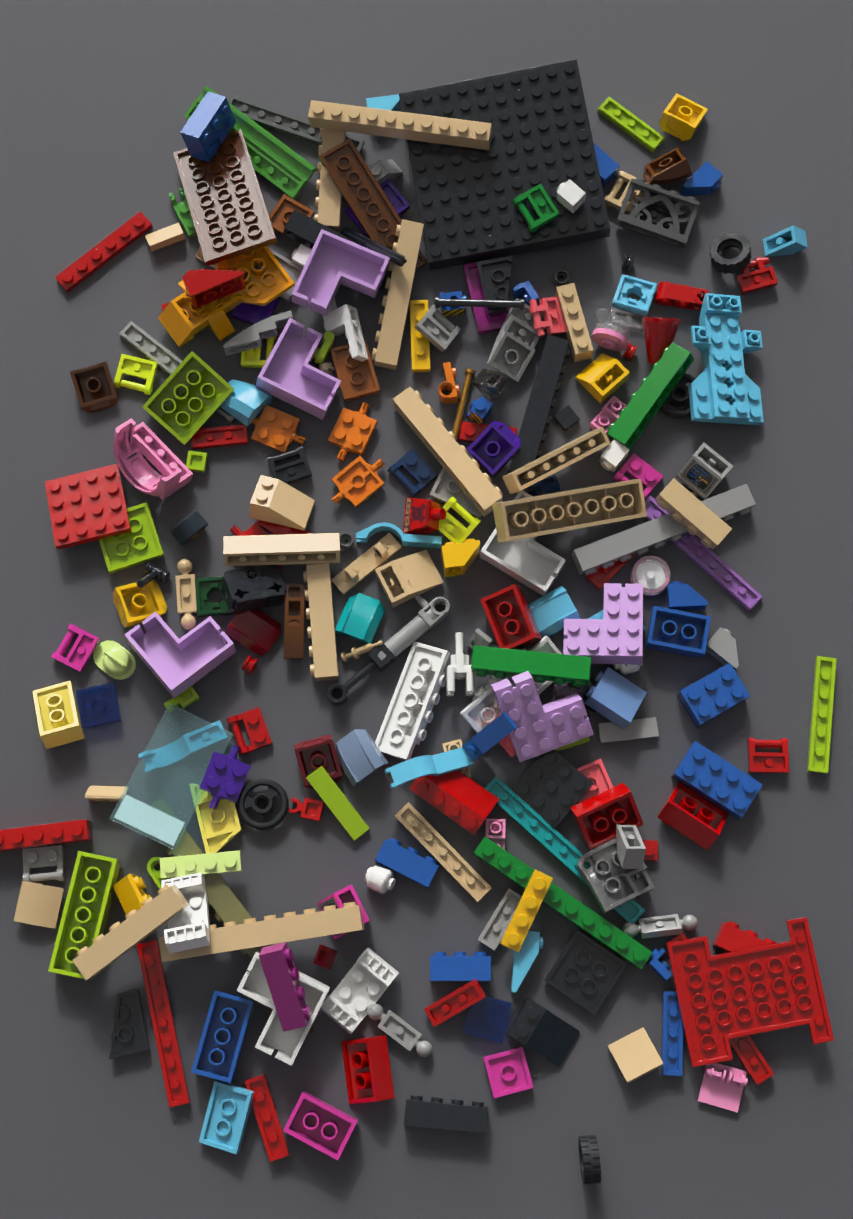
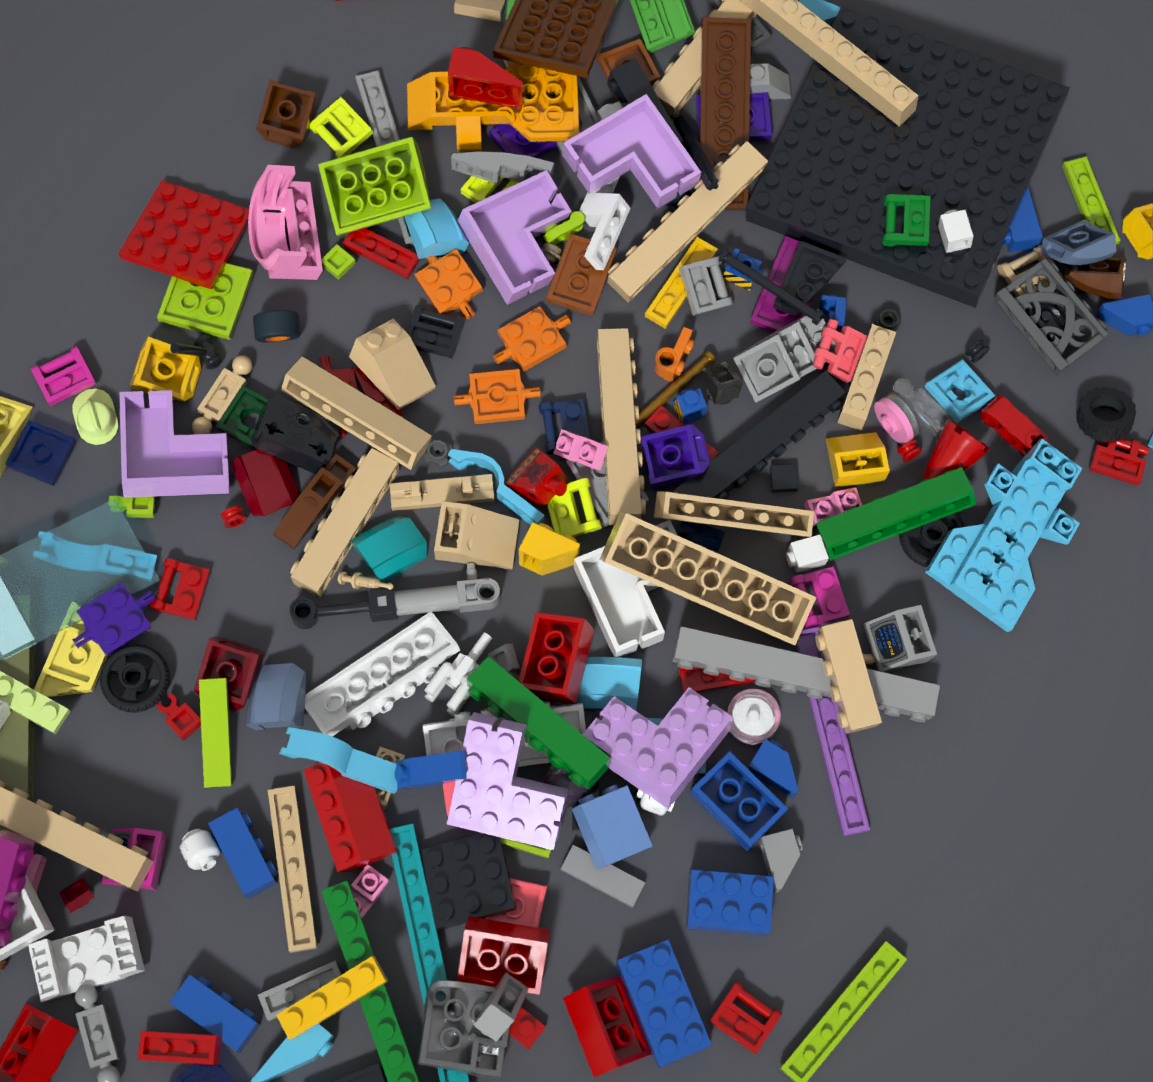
camera: 30 degrees right, 5 degrees down
none -> bright pink slope [554,429,608,470]
none -> sand blue slope [1042,220,1117,265]

